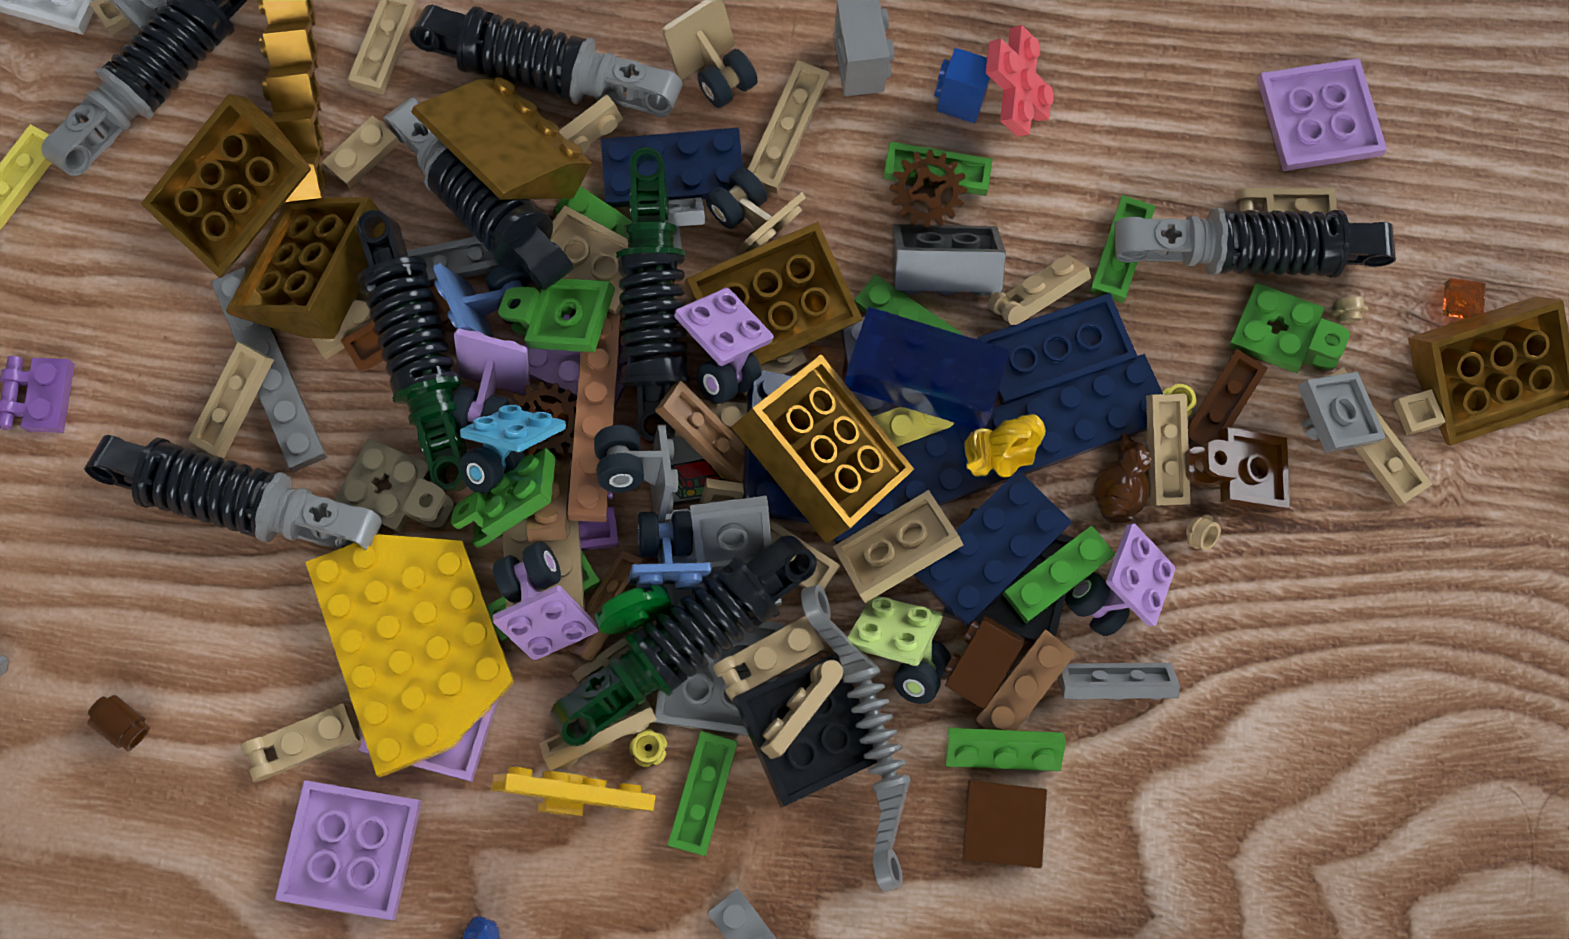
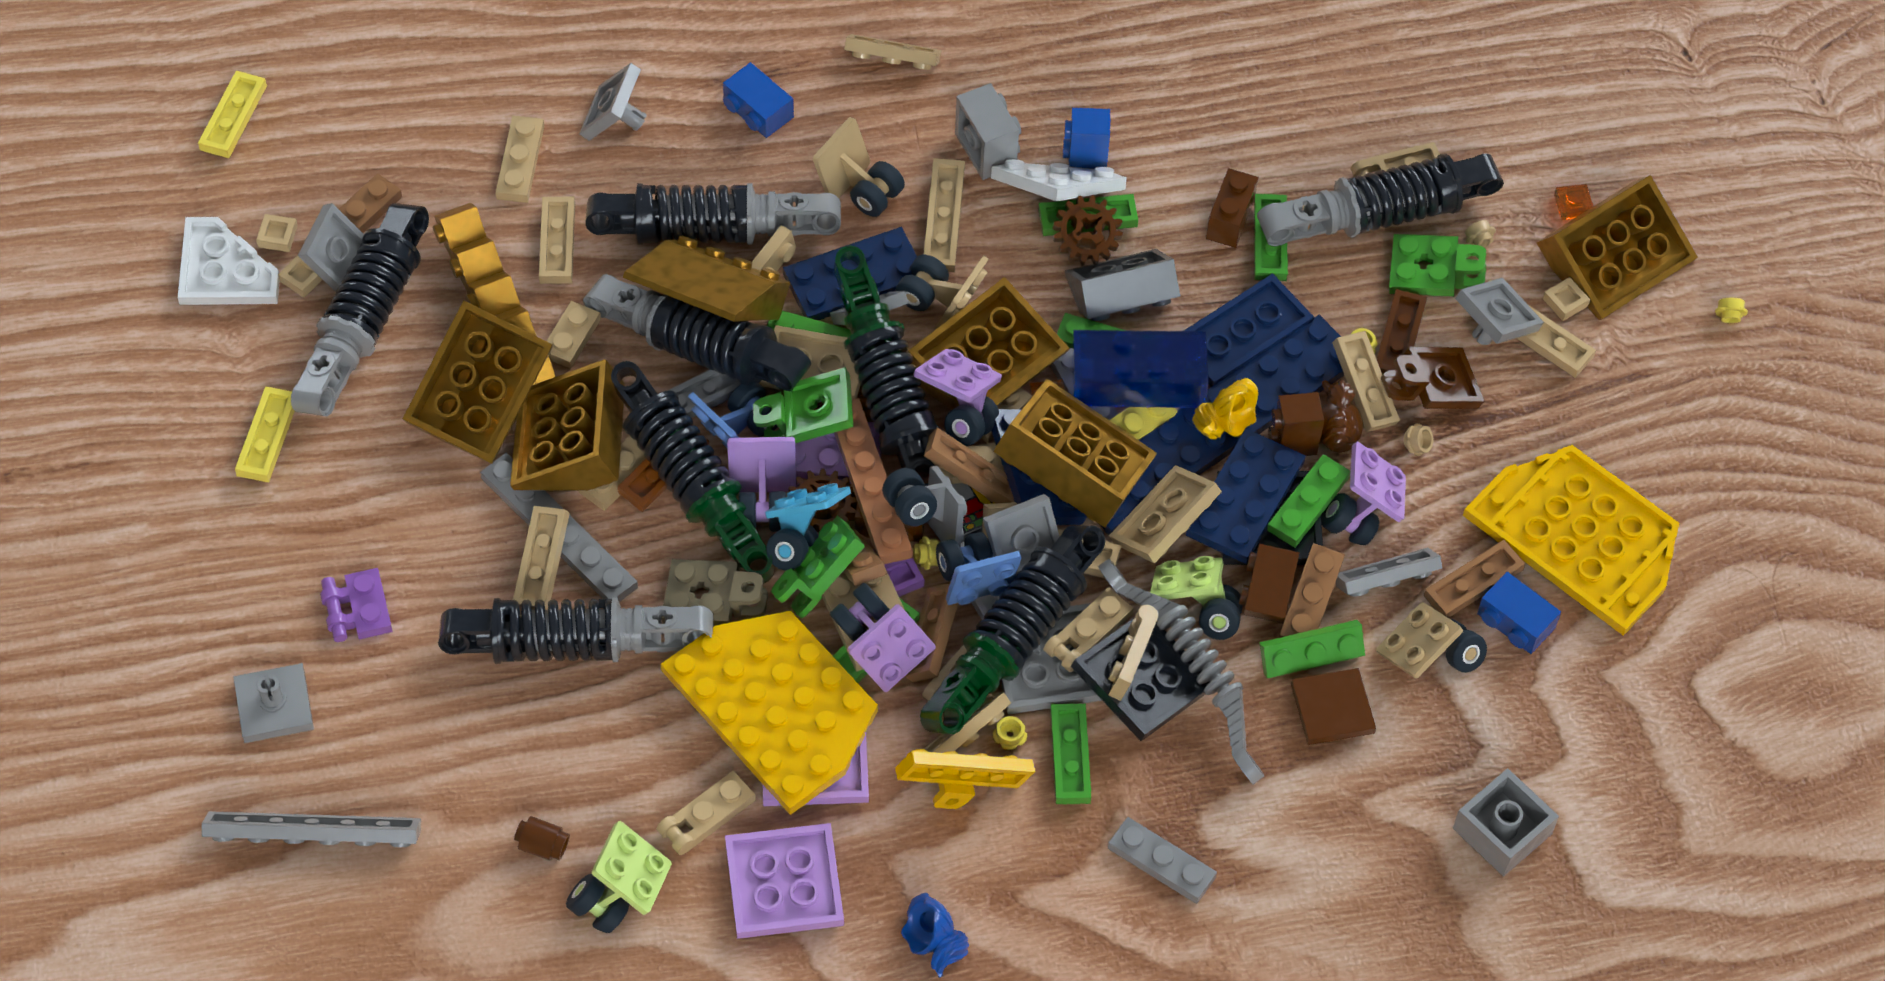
camera: 15 degrees left, 15 degrees down
green plate [594,585,672,634] -> none
coral plate [986,25,1054,137] -> none
tan plate [988,254,1091,325] -> none
lavender plate [1257,58,1387,171] -> none
none -> yellowish green plate [566,821,672,933]
none -> light yellow plate [913,536,939,570]
none -> white plate [991,159,1127,201]
none -> reddish brown brick [1206,168,1259,248]
none -> reddish brown brick [1268,392,1324,456]
none -> tan plate [1376,602,1487,678]
none -> medium nougat plate [1424,540,1525,618]
none -> yellow plate [1463,445,1679,636]
none -> blue brick [1477,572,1561,654]

